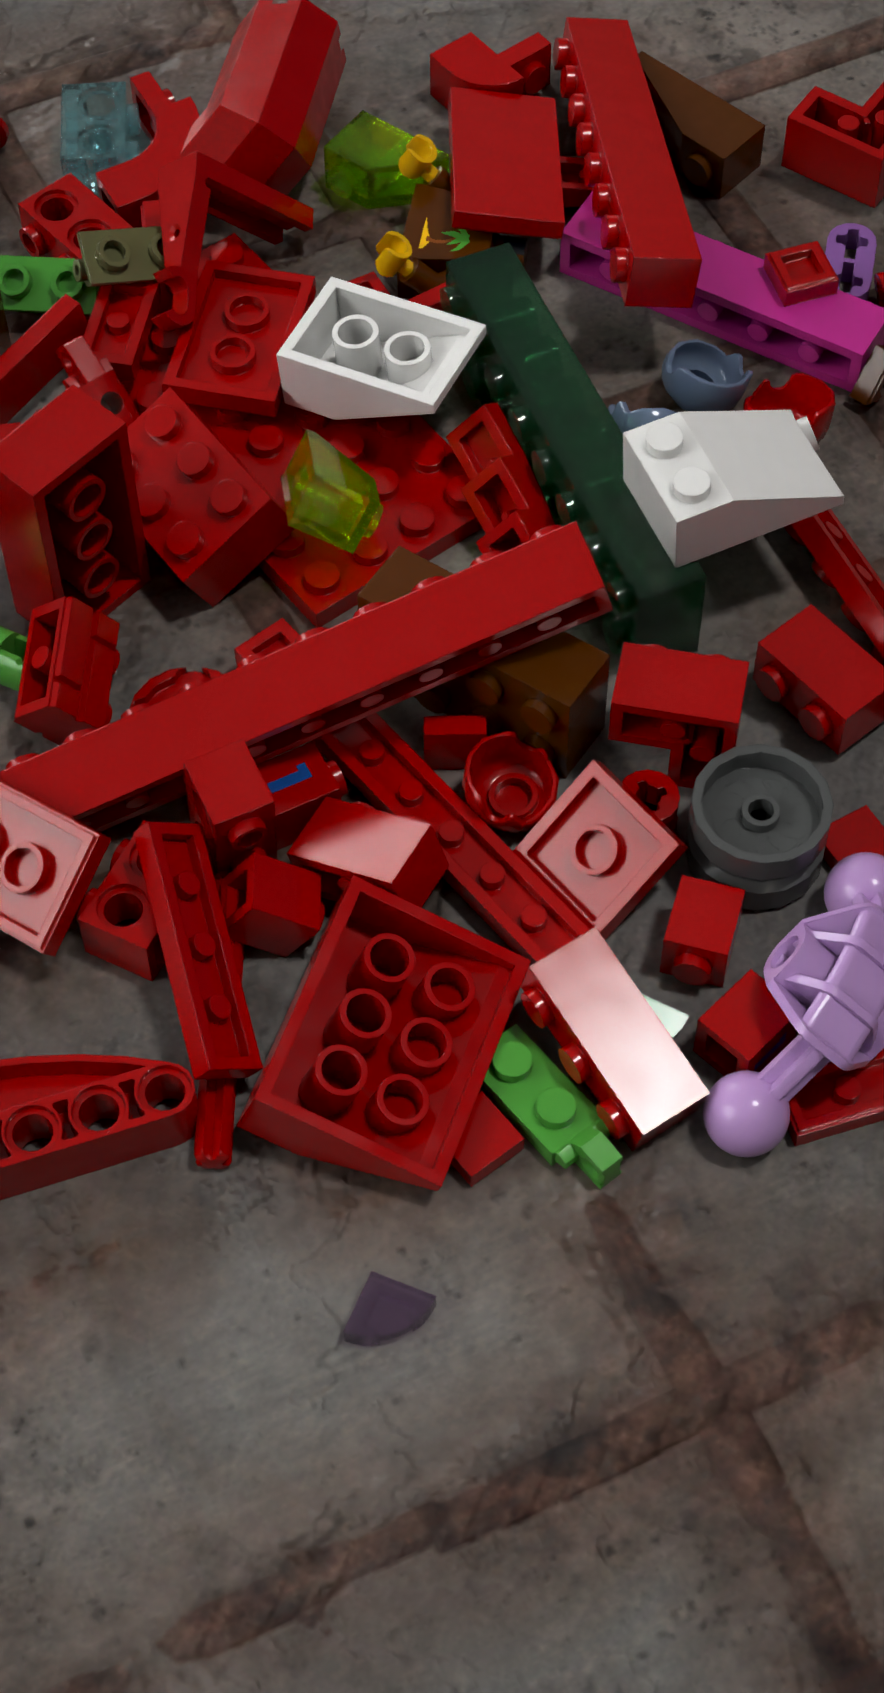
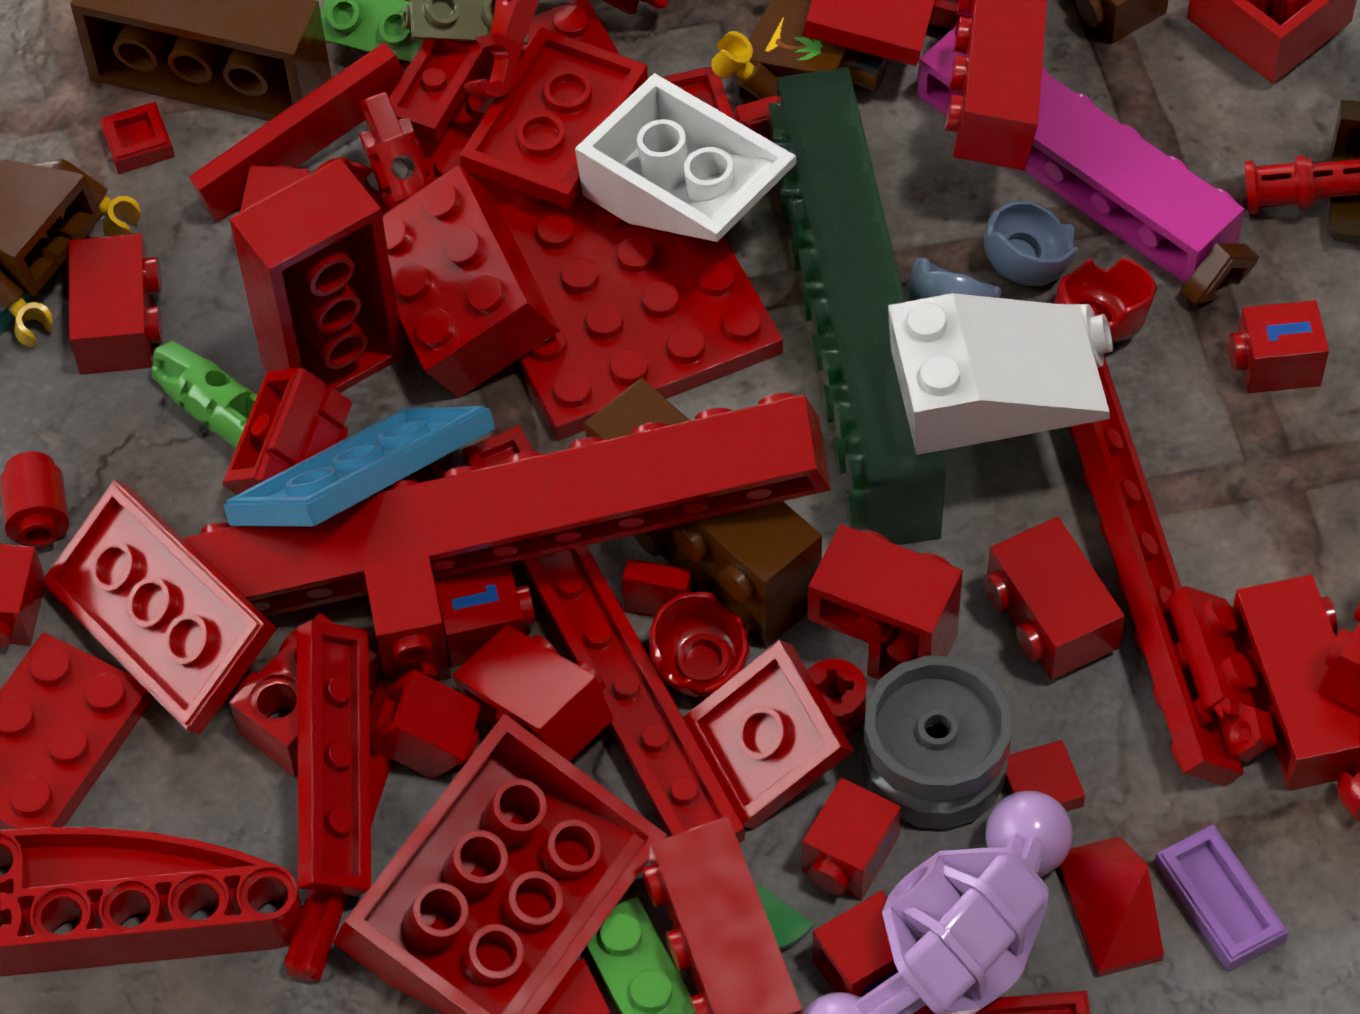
camera: 15 degrees right, 0 degrees up
clear neon green slope [281,429,383,554] -> none
red slope [446,402,555,554] -> none
red tile [763,241,839,307] -> none
medium lavender beam [825,223,877,301] -> none
none -> dark azure tile [223,406,496,527]

